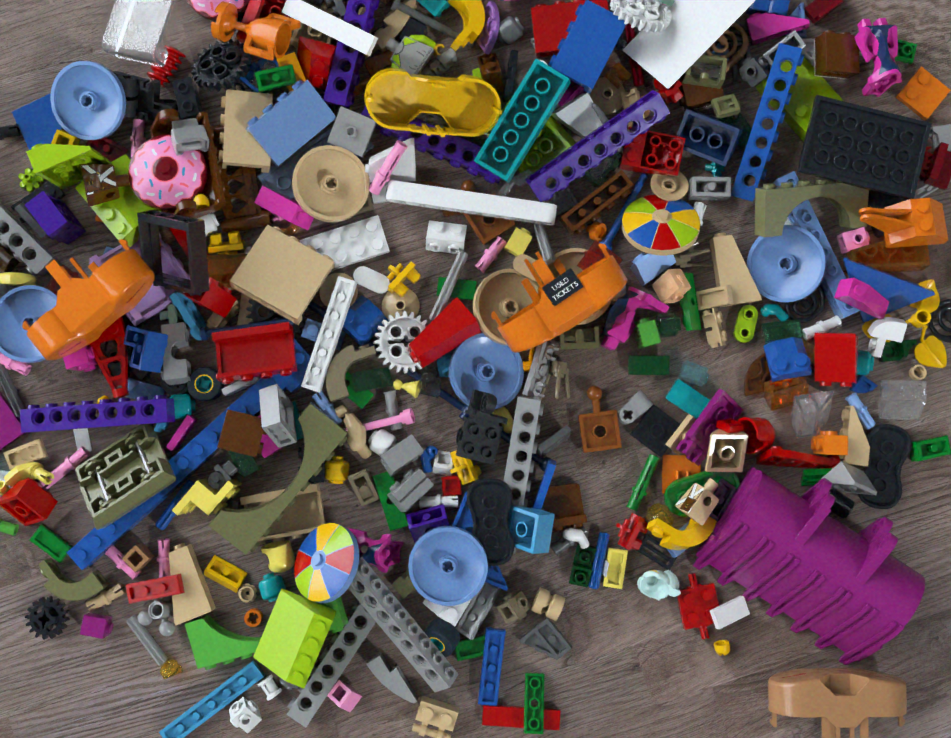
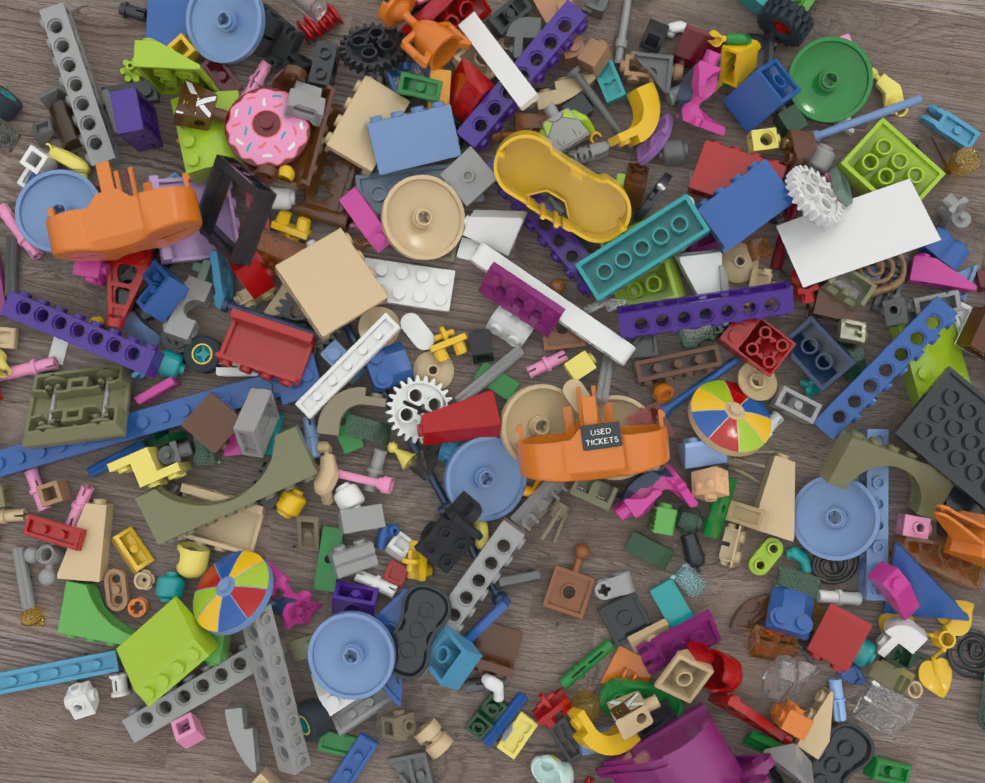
camera: 20 degrees right, 0 degrees up
bright pink pin [368,140,408,195] -> none
none -> medium nougat plate [104,568,130,611]
none -> dark green slope [145,431,187,447]
none -> black brick [468,329,494,364]
none -> magenta plate [478,262,566,337]
none -> black piece [680,532,706,573]
none -> olive window [868,659,915,696]

